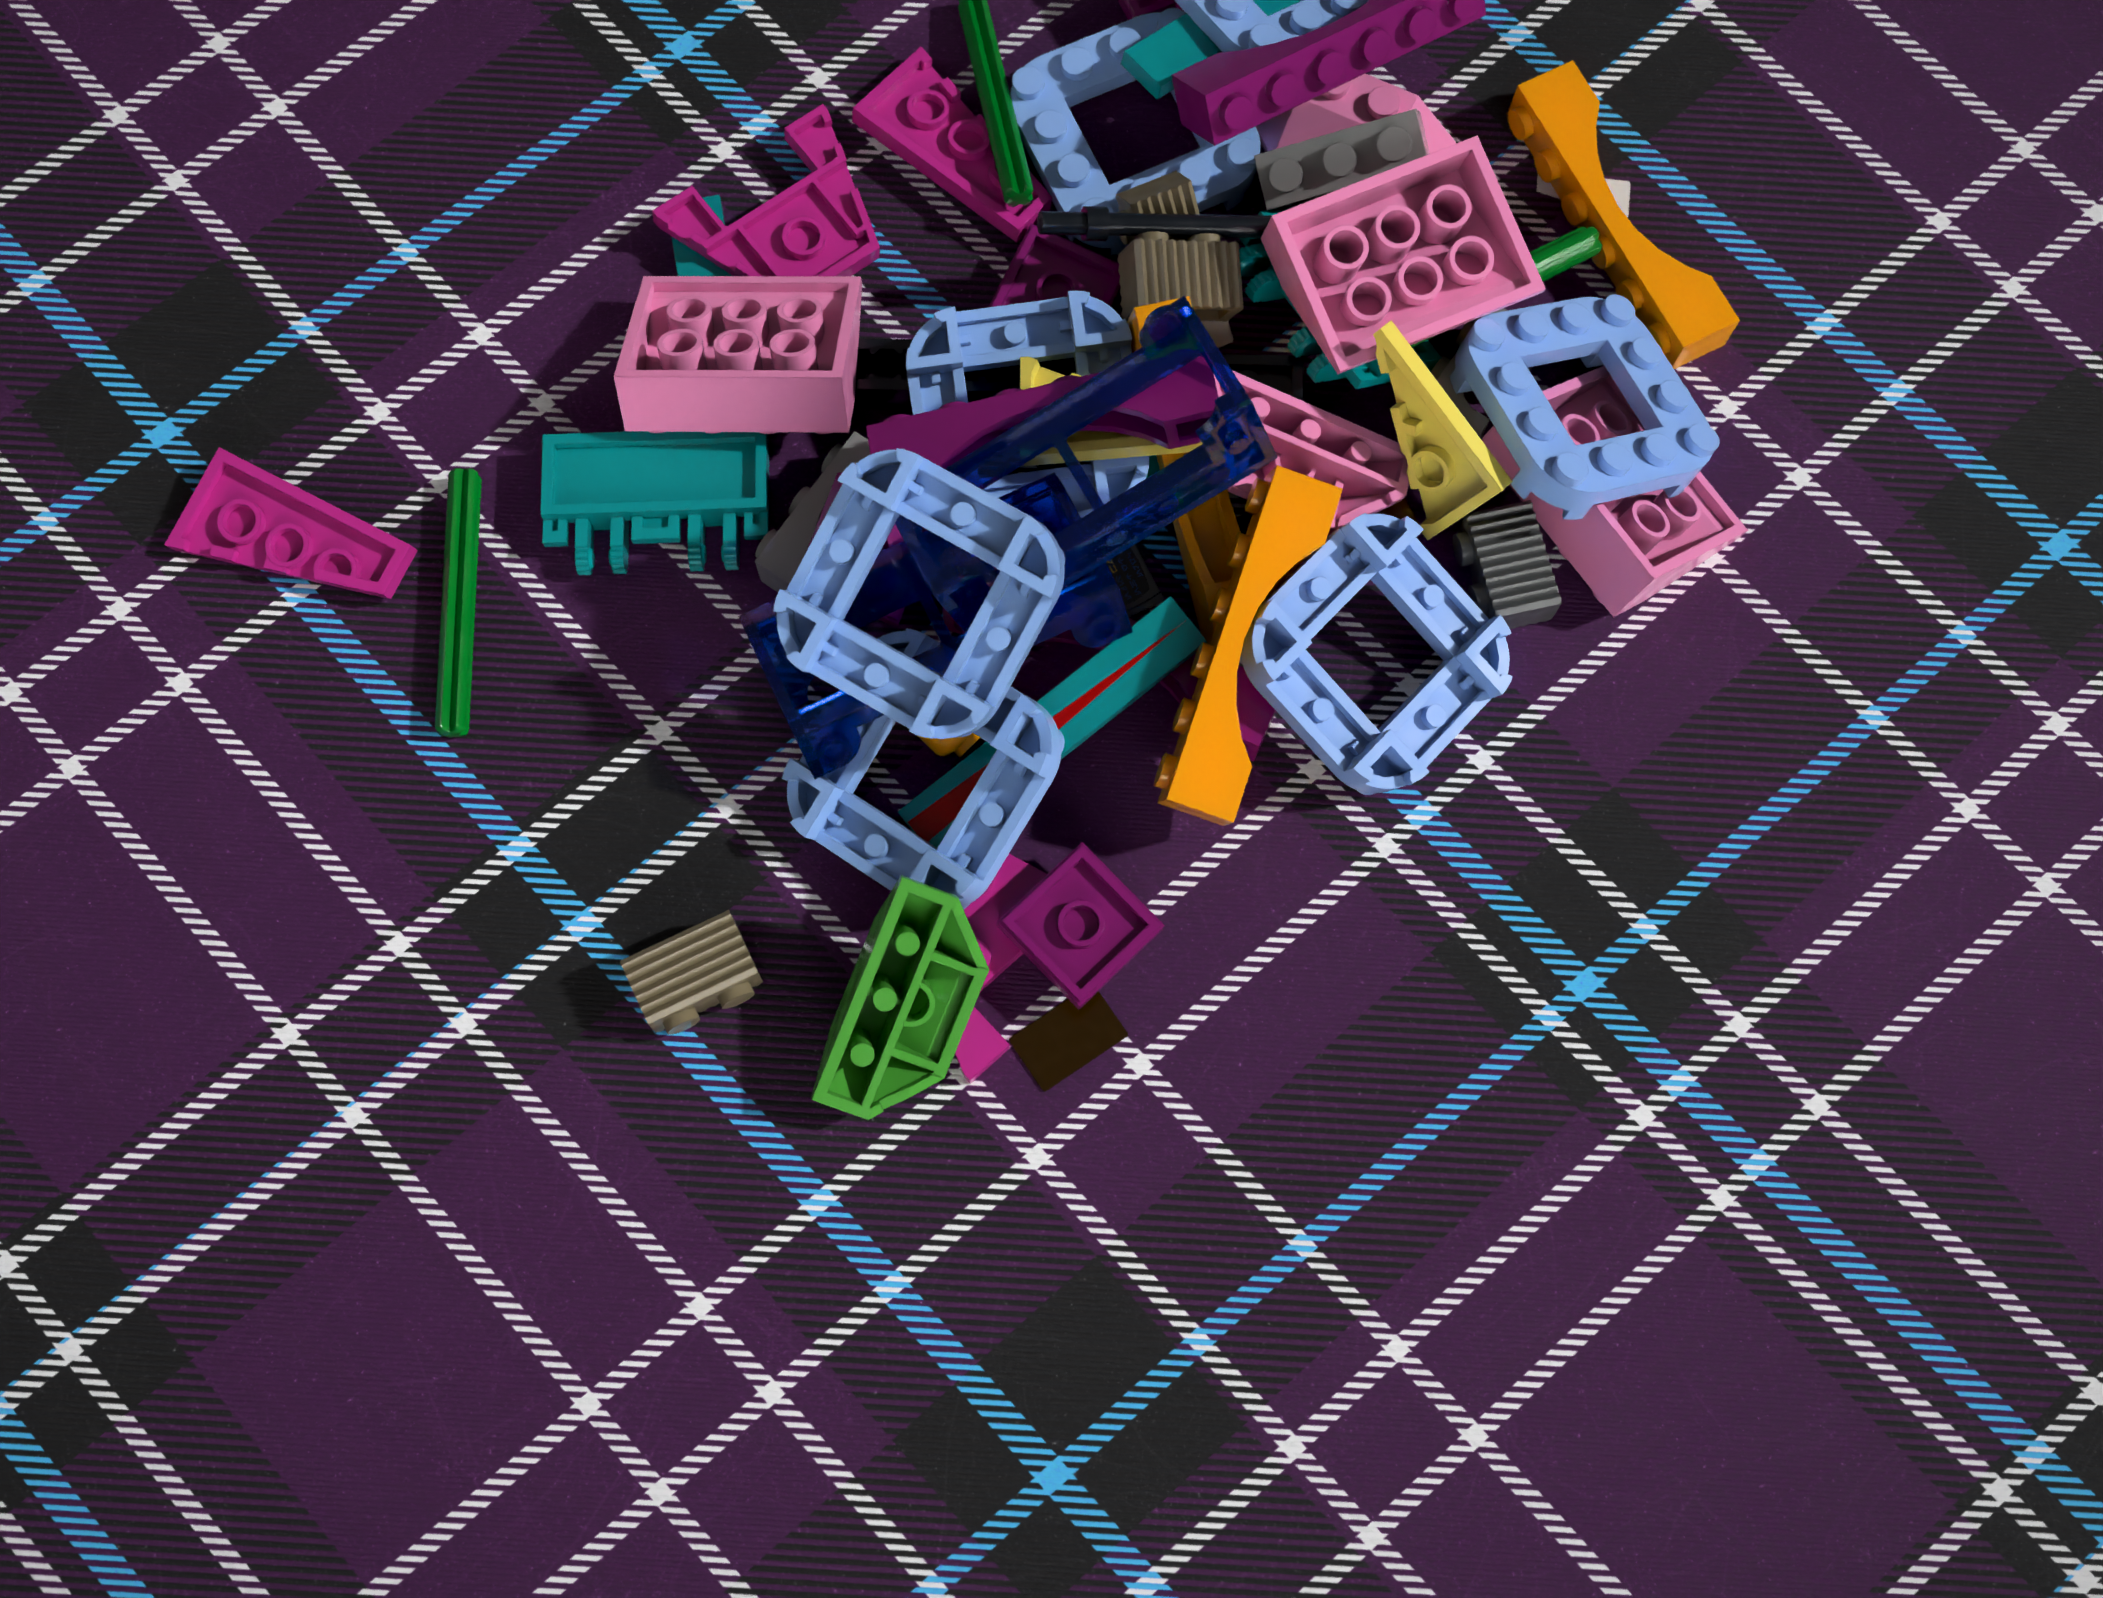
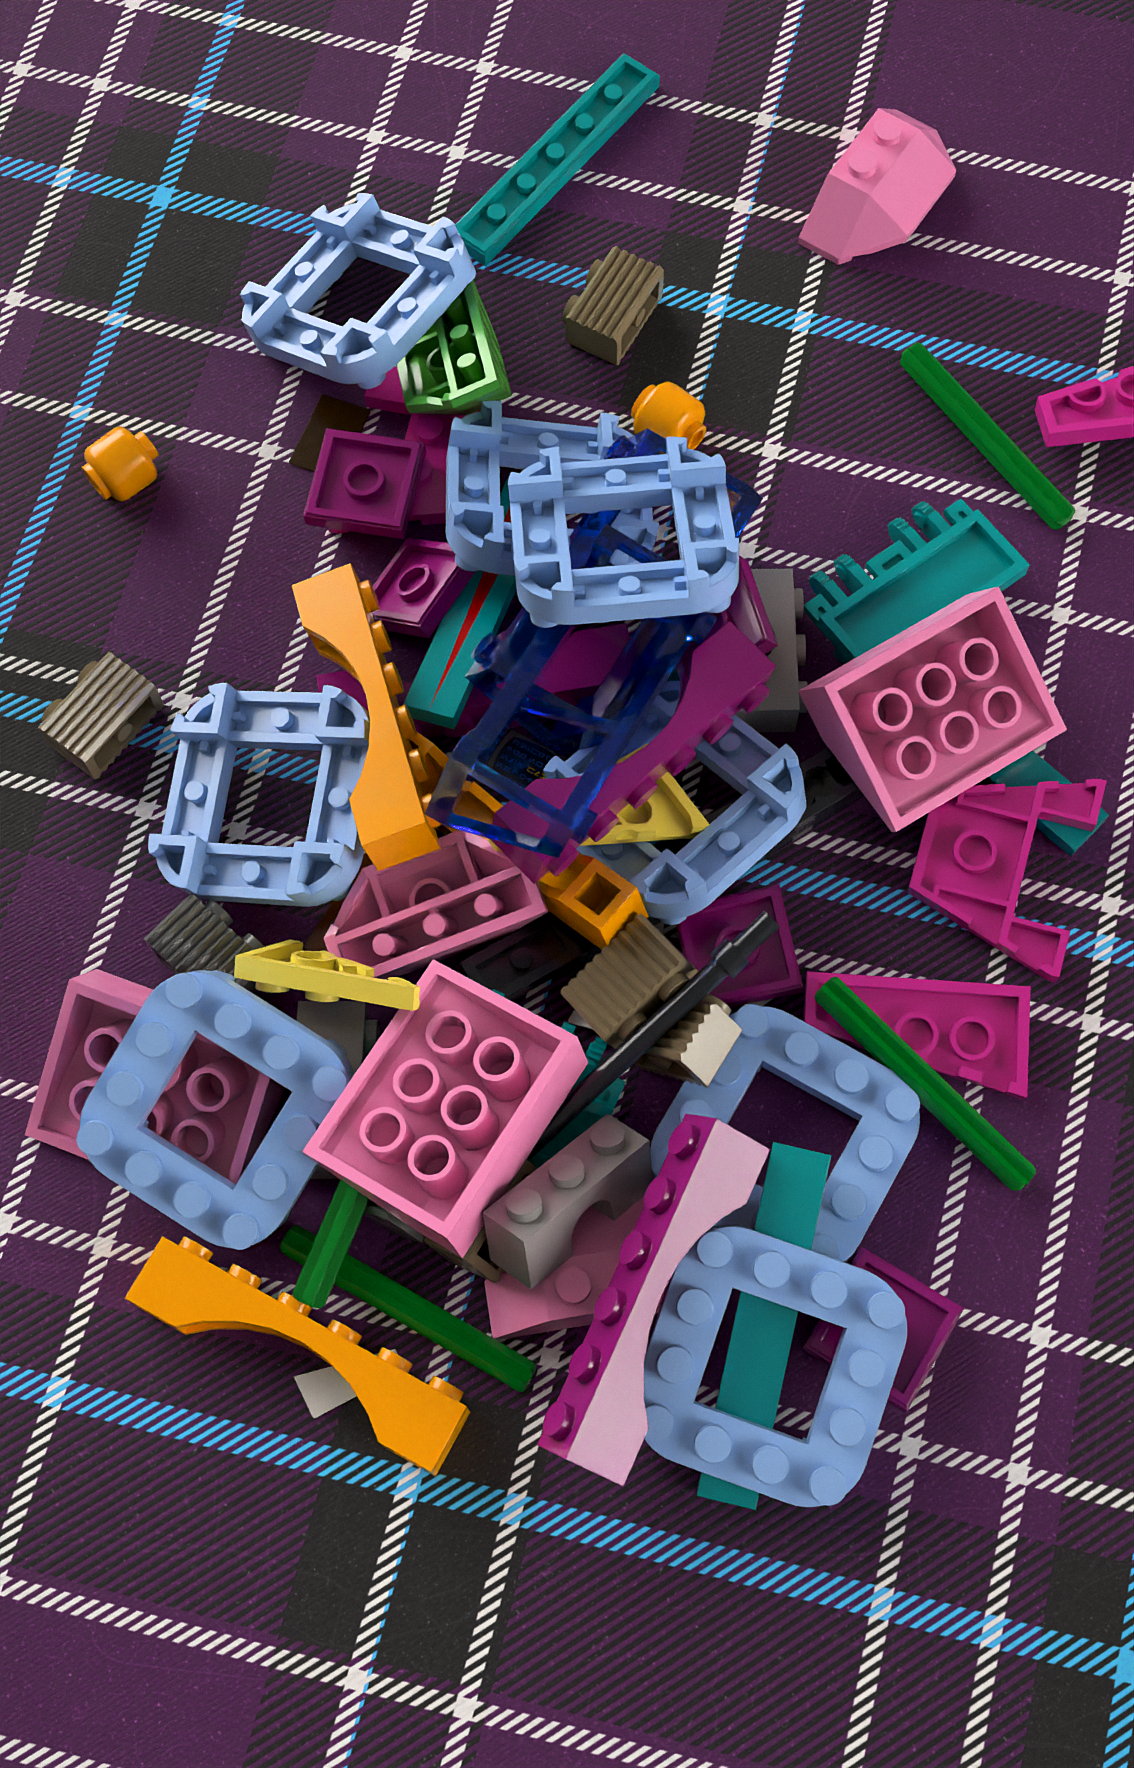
camera: 150 degrees right, 5 degrees down
none -> dark tan brick [38,652,164,780]
none -> light orange head [81,426,159,502]
none -> light blue plate [240,193,476,389]
none -> green axle [280,1225,536,1392]
none -> magenta plate [372,538,476,638]
none -> teal tile [455,53,660,266]
none -> light orange head [631,381,706,454]
none -> bright pink wedge [798,108,956,265]

